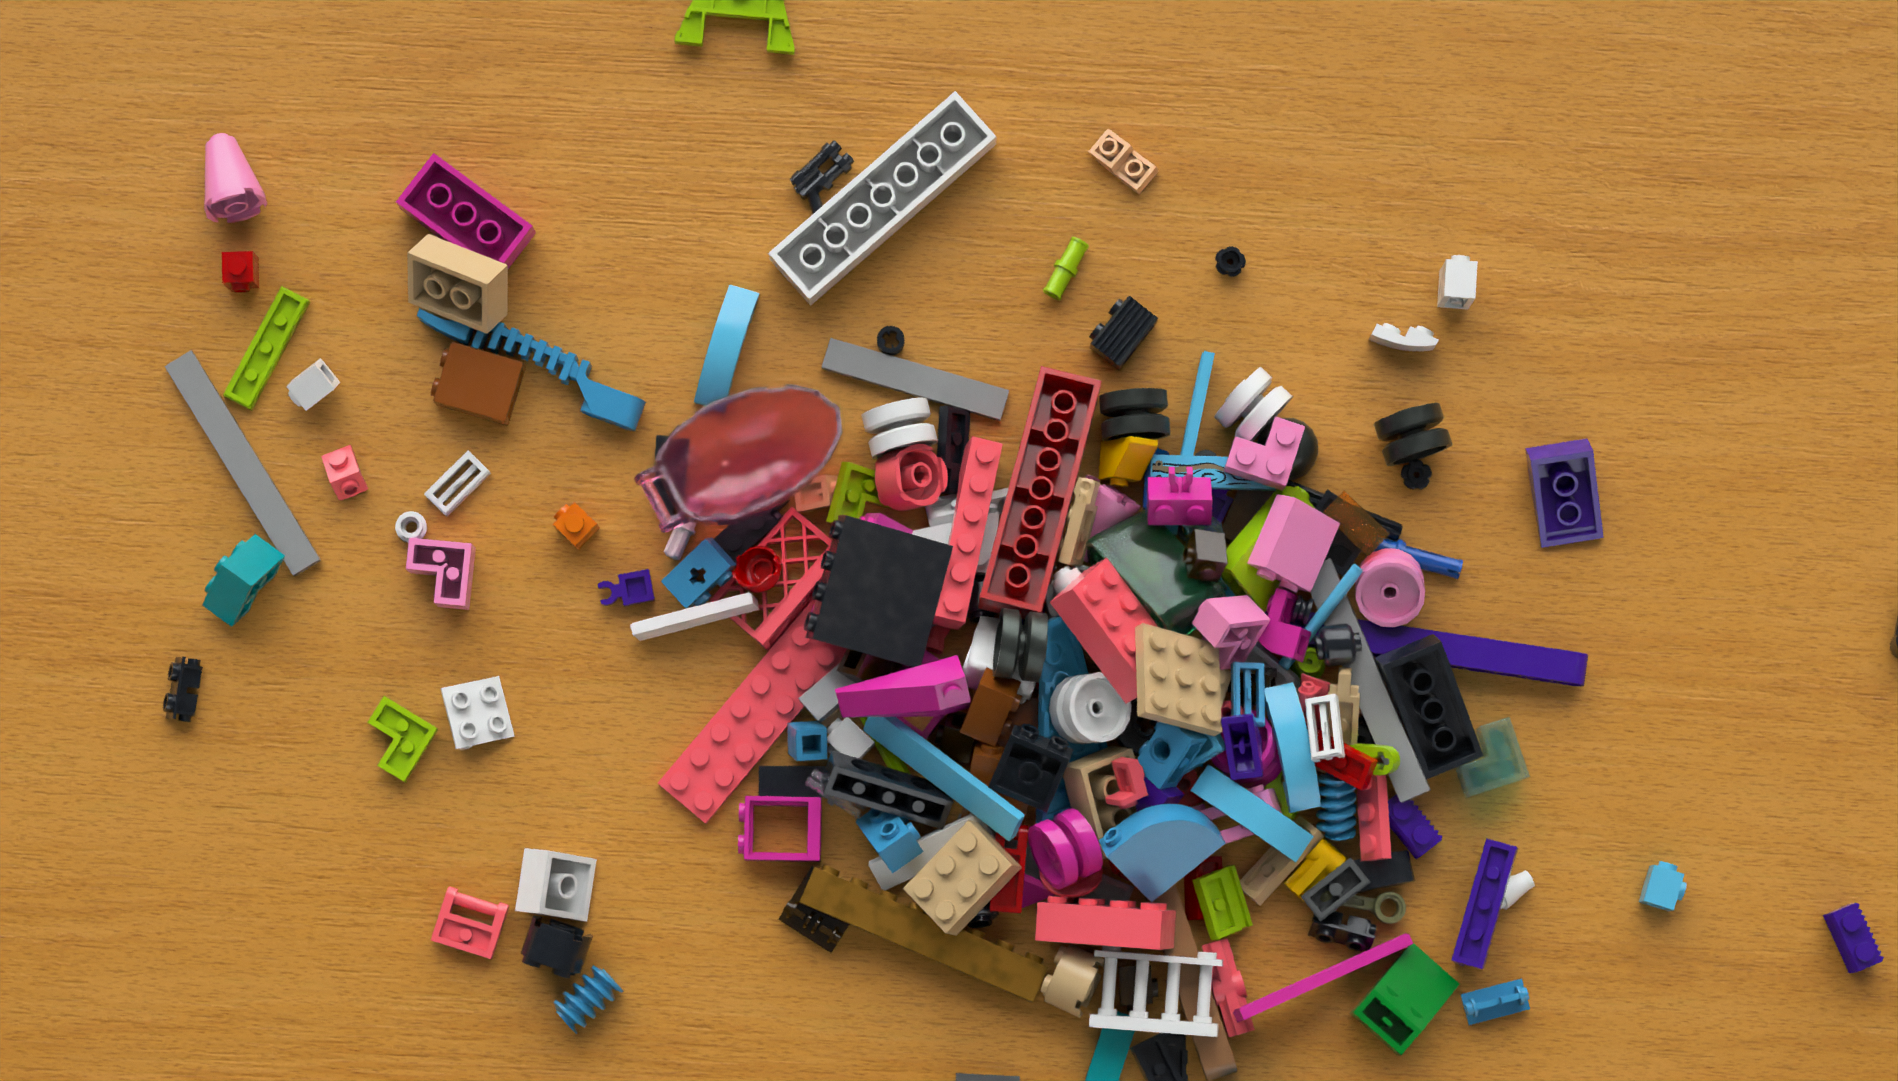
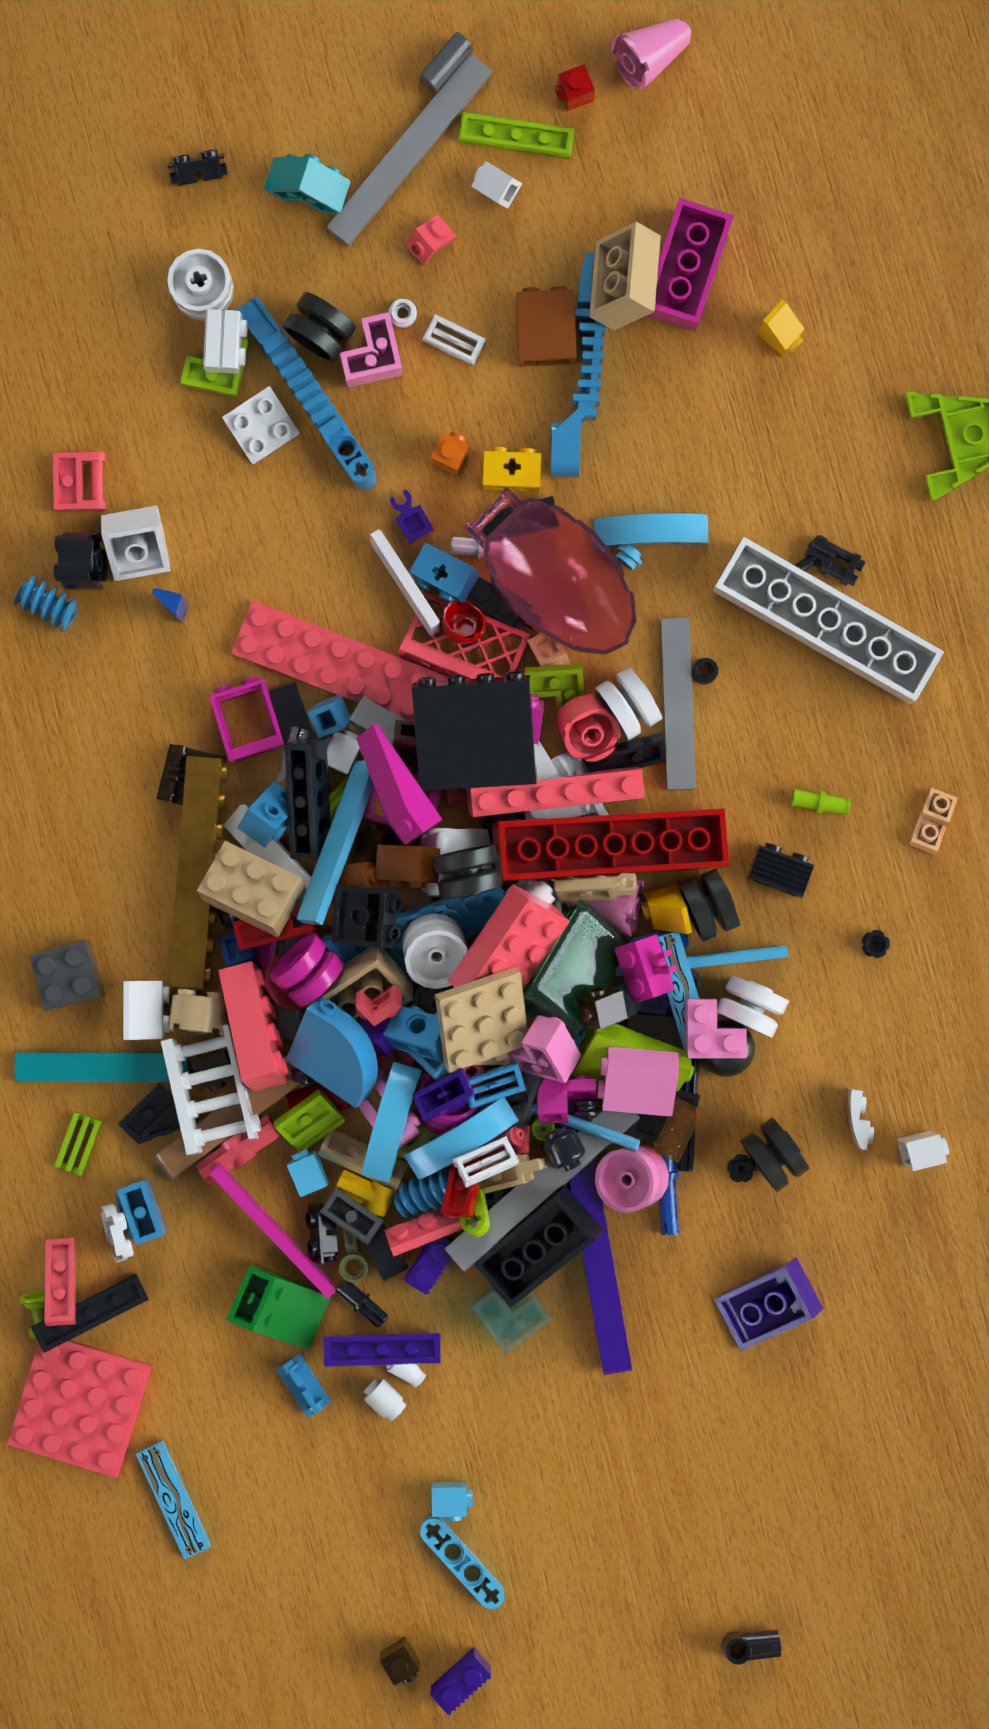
camera: 70 degrees right, 5 degrees up
none -> white slope [123,981,171,1040]
none -> blue slope [152,588,188,623]
none -> white wheel [167,249,234,321]
none -> white brick [203,309,247,374]
none -> blue bracket [218,932,260,969]
none -> dark azure piece [236,295,377,491]
none -> pearl dark grey wheel [282,292,356,362]
none -> medium azure brick [287,1149,329,1197]
none -> black plate [291,1068,315,1086]
none -> black axle [335,1280,388,1328]
none -> white brick [363,1379,406,1422]
none -> dark brown brick [379,1637,420,1686]
none -> dark grey brick [419,32,473,93]
none -> medium azure beam [420,1516,505,1609]
none -> yellow brick [483,447,541,493]
none -> medium azure plate [615,545,642,570]
none -> yellow slope [757,299,804,357]

